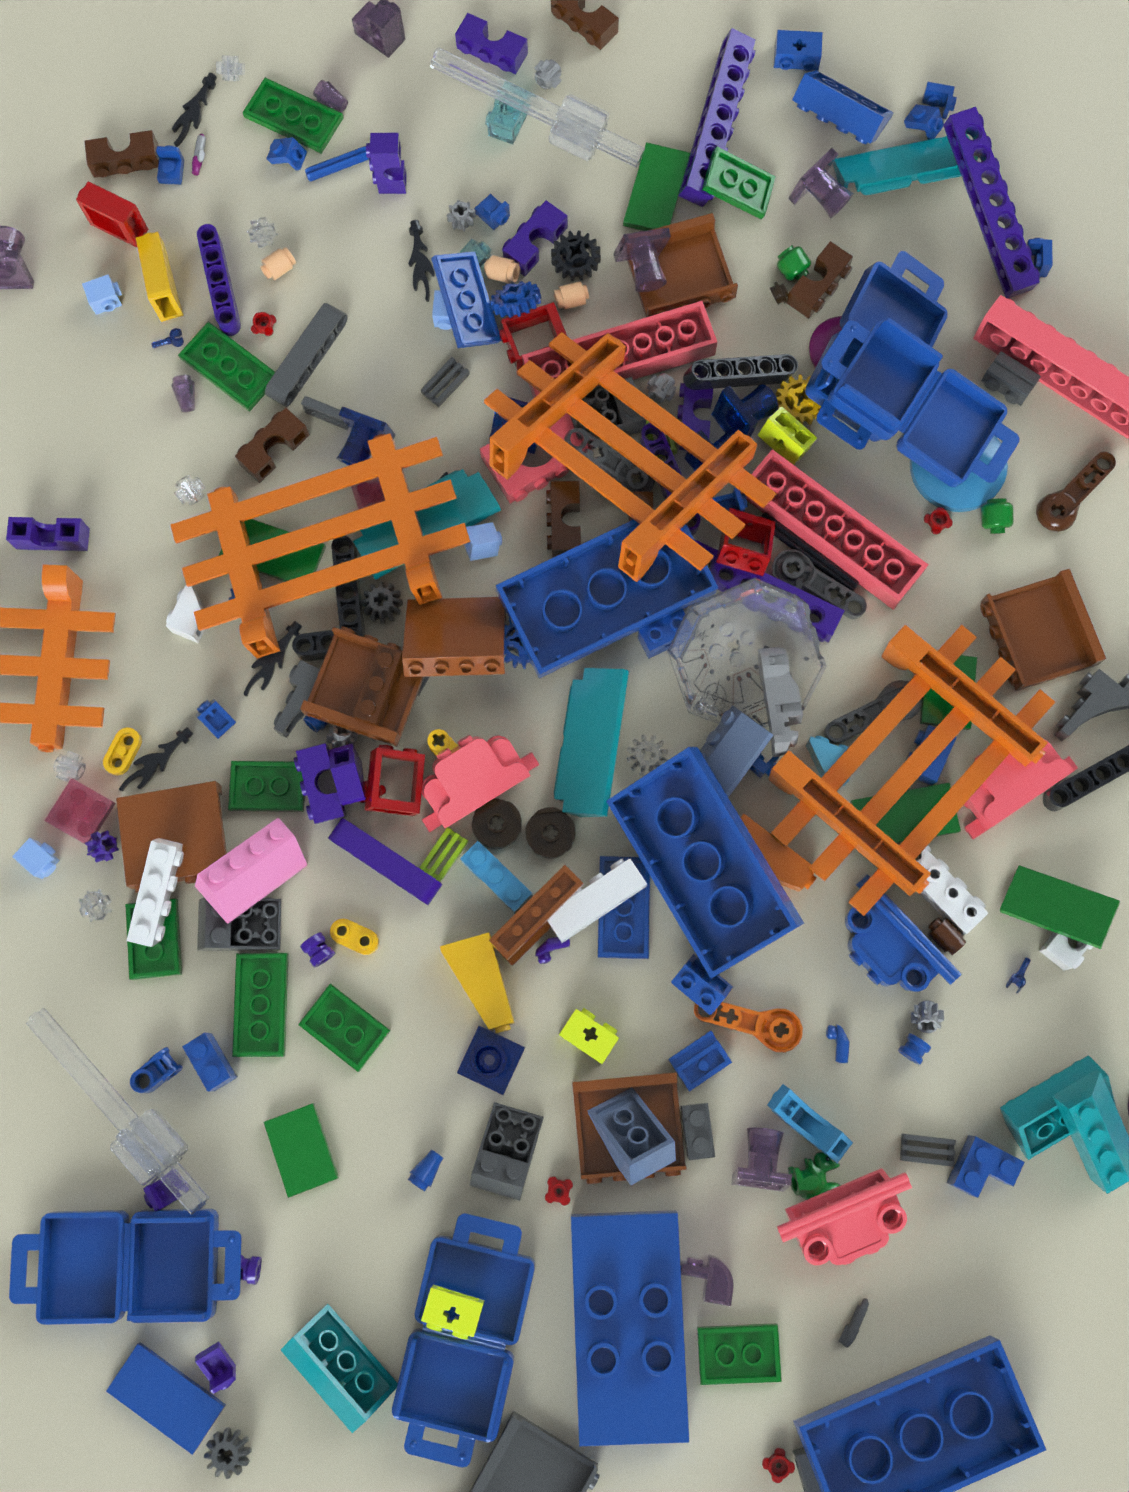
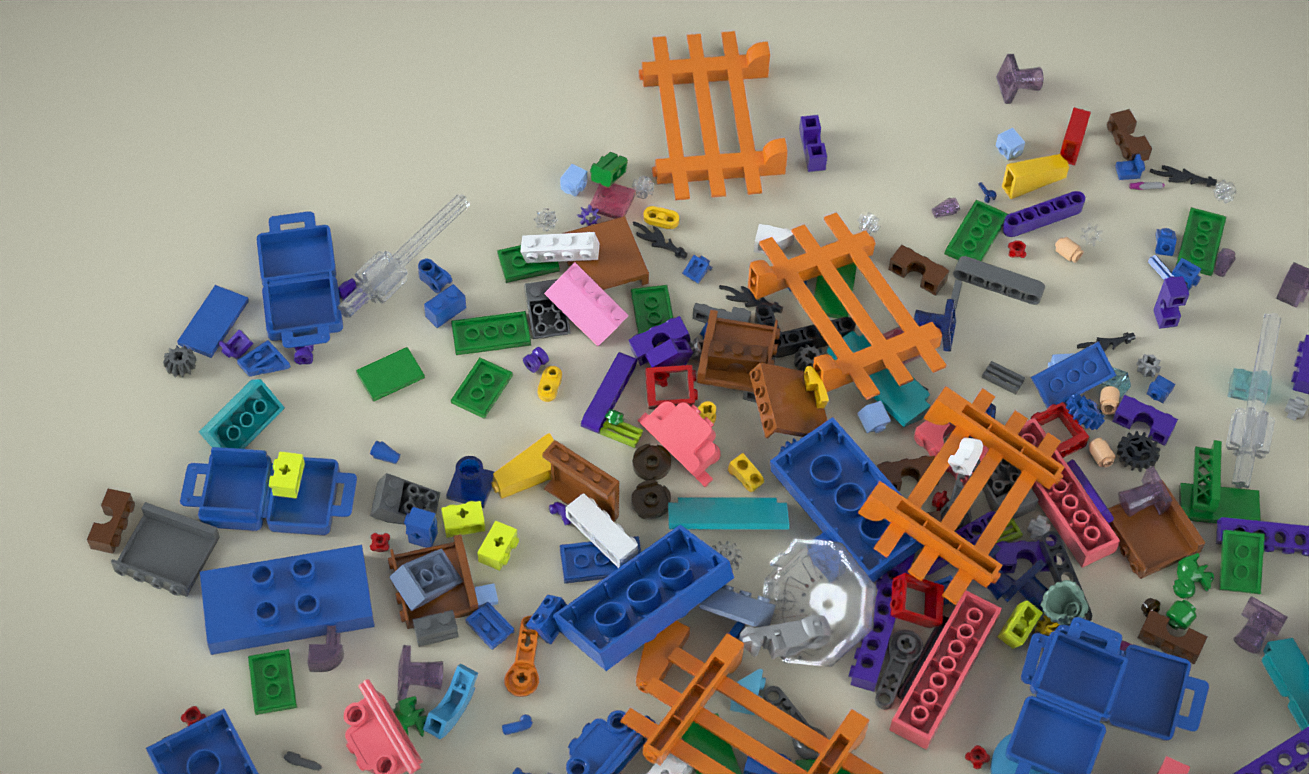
camera: 75 degrees right, 20 degrees down
dark azure arch [460,841,533,913] -> none
none -> blue wing [237,340,290,377]
none -> blue brick [404,507,438,548]
none -> neon yellow brick [441,501,485,538]
none -> light blue tile [474,583,498,608]
none -> green brick [590,152,628,187]
none -> green plate [605,409,624,425]
none -> yellow leg [727,453,764,492]
none -> yellow slope [803,366,829,408]
none -> white leg [947,437,983,476]
none -> sand green hair [1041,580,1089,625]
none -> dark purple tile [1067,459,1114,523]
none -> blue bracket [1172,258,1201,291]
none -> green animal [1173,553,1214,599]
none -> green fence [1192,440,1222,512]

